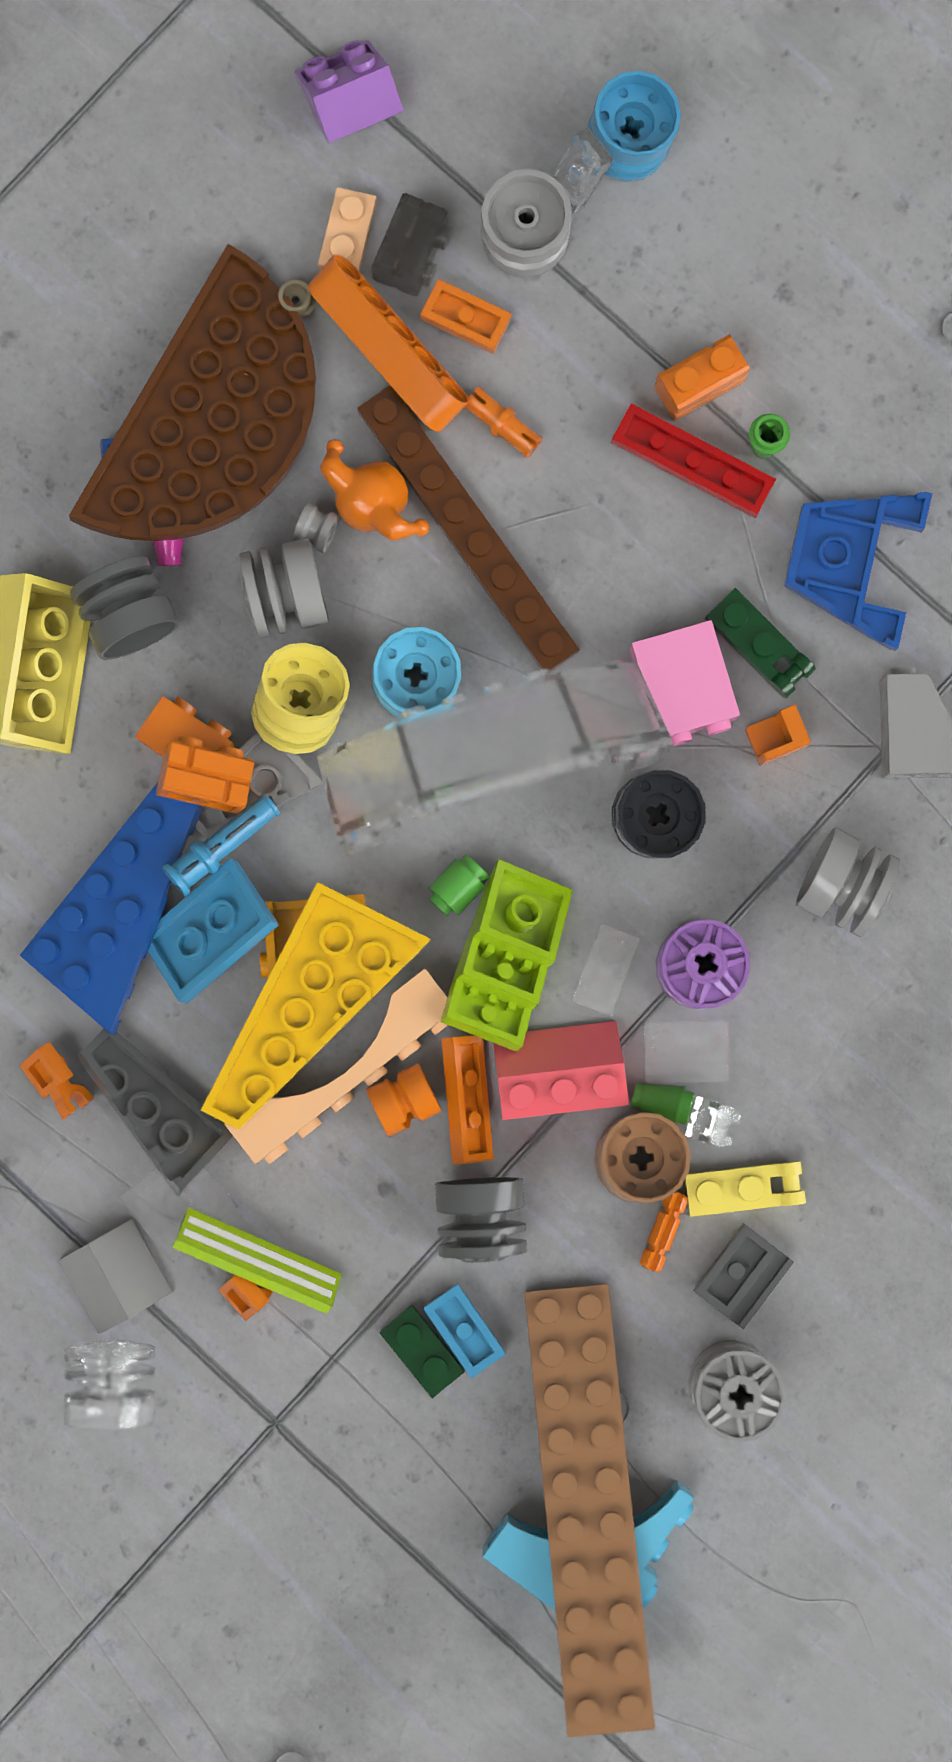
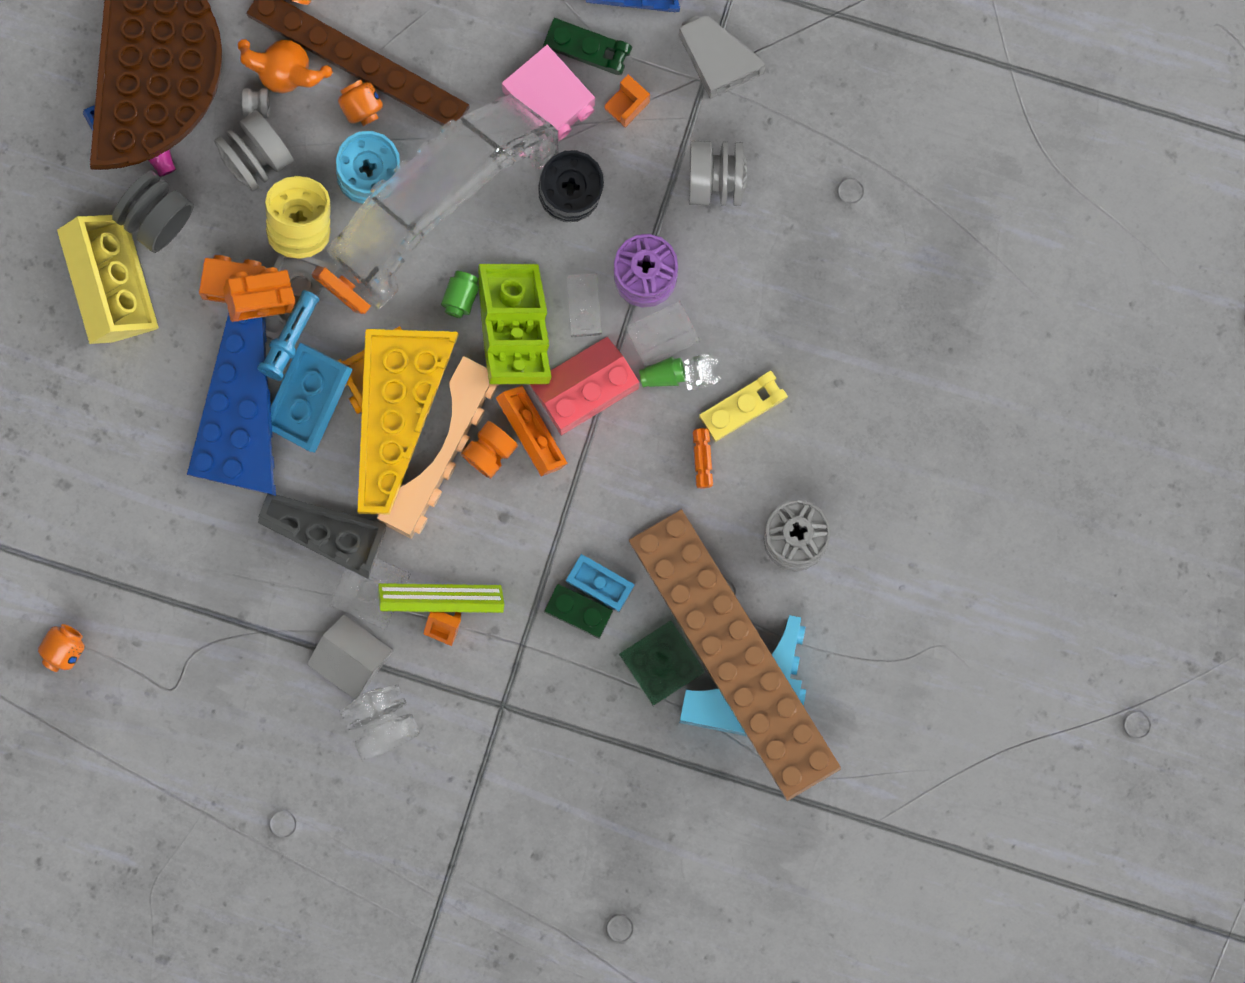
camera: 25 degrees left, 5 degrees down
orange plate [20,1041,94,1120] -> none
dark grey wheel [435,1177,527,1263] -> none
medium nougat wheel [594,1112,691,1203] -> none
dark grey plate [693,1223,794,1330] -> none
none -> orange plate [311,266,371,314]
none -> orange head [338,79,383,127]
none -> clear green plate [619,620,705,707]

